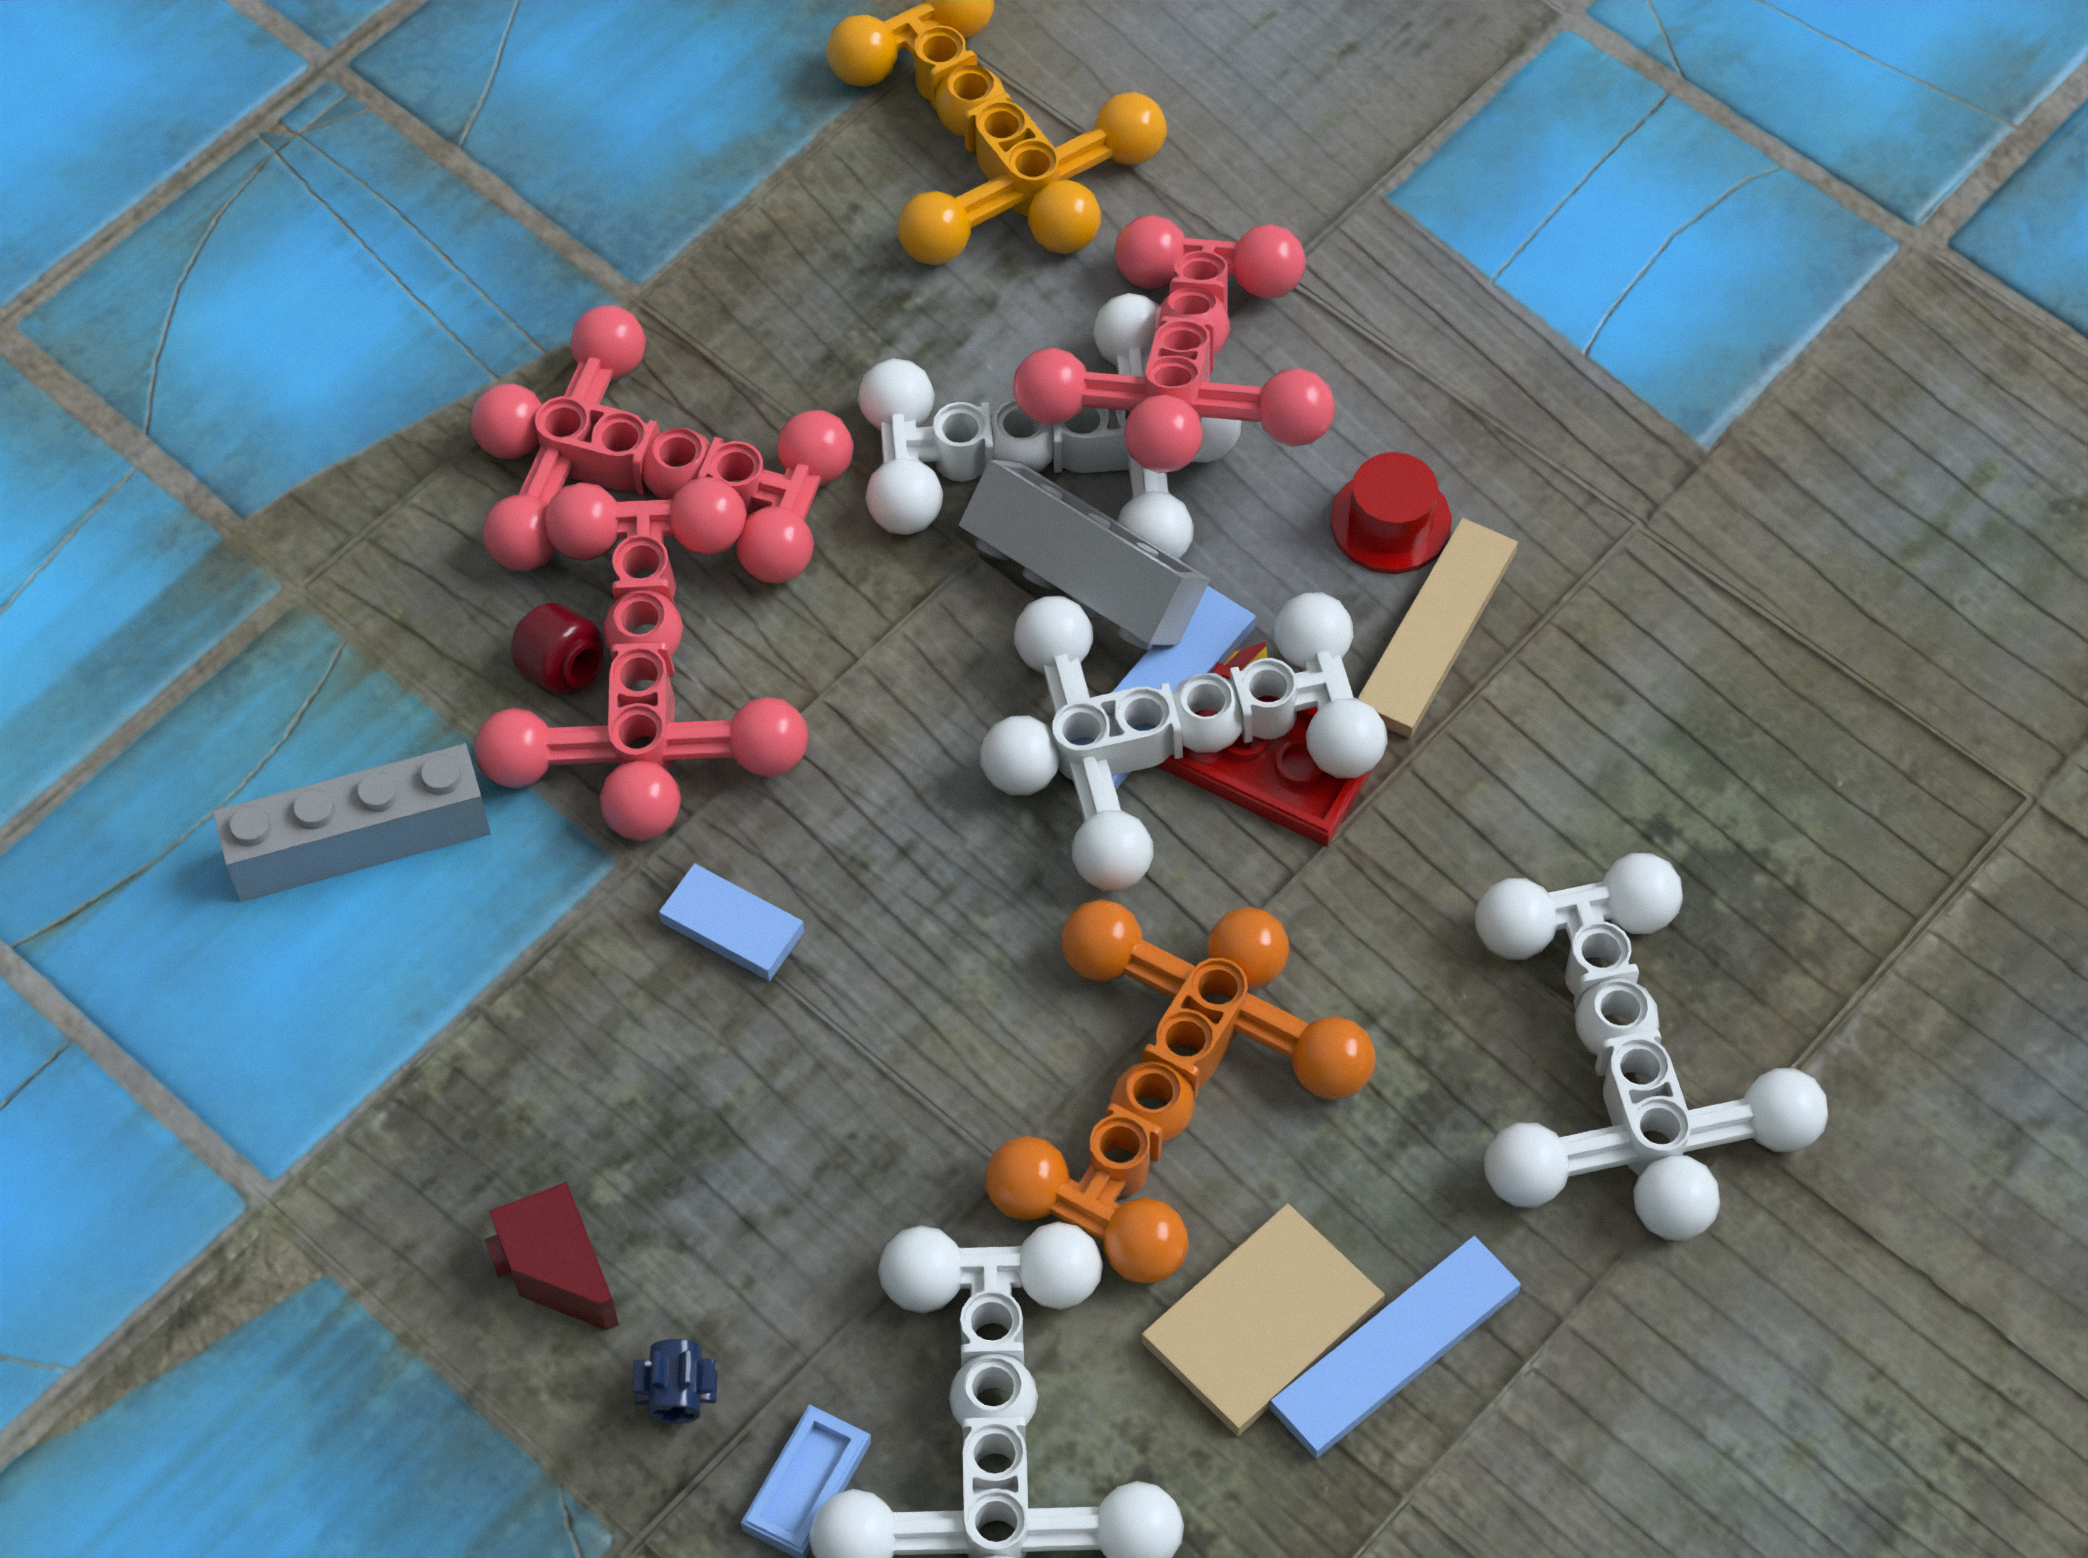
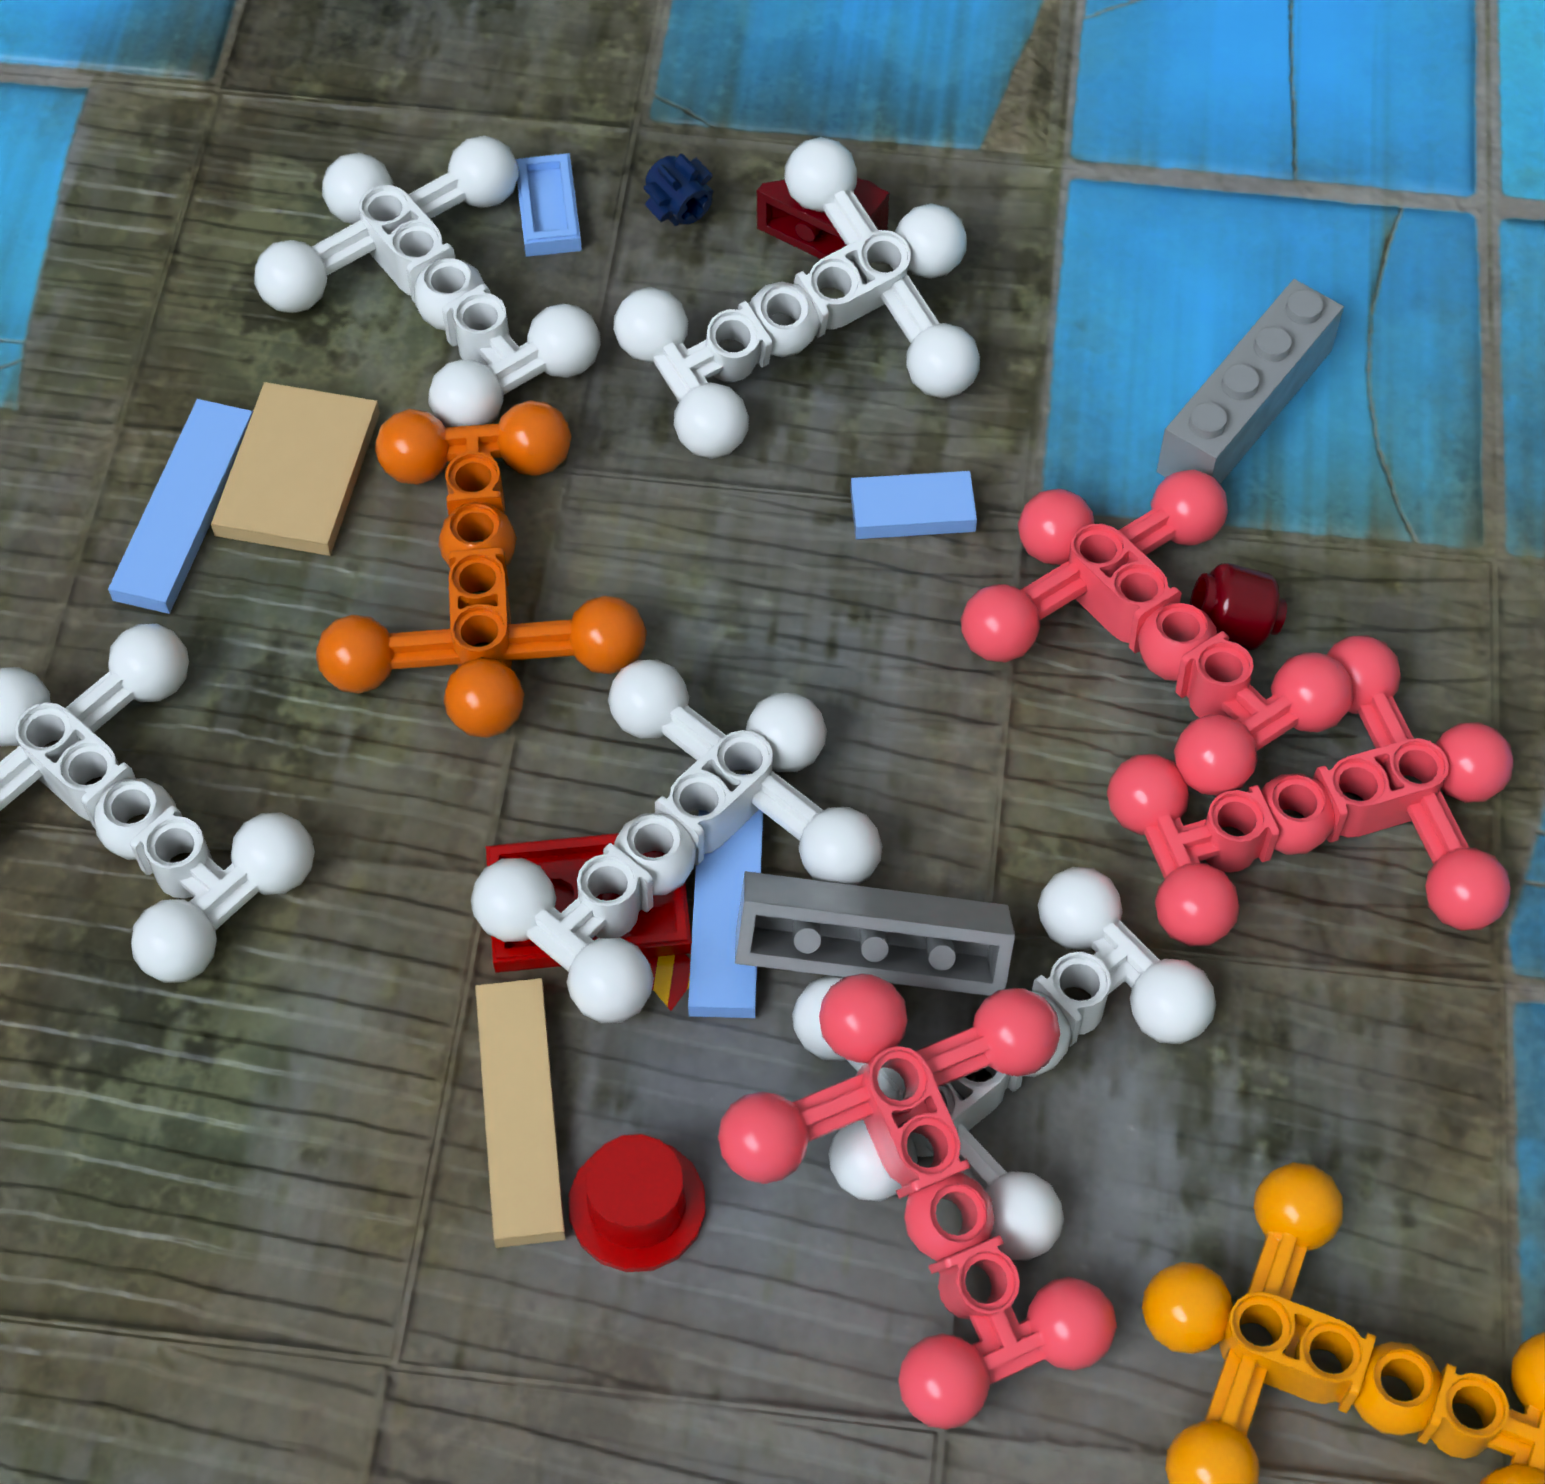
camera: 145 degrees right, 0 degrees up
none -> white piece [613,137,980,459]

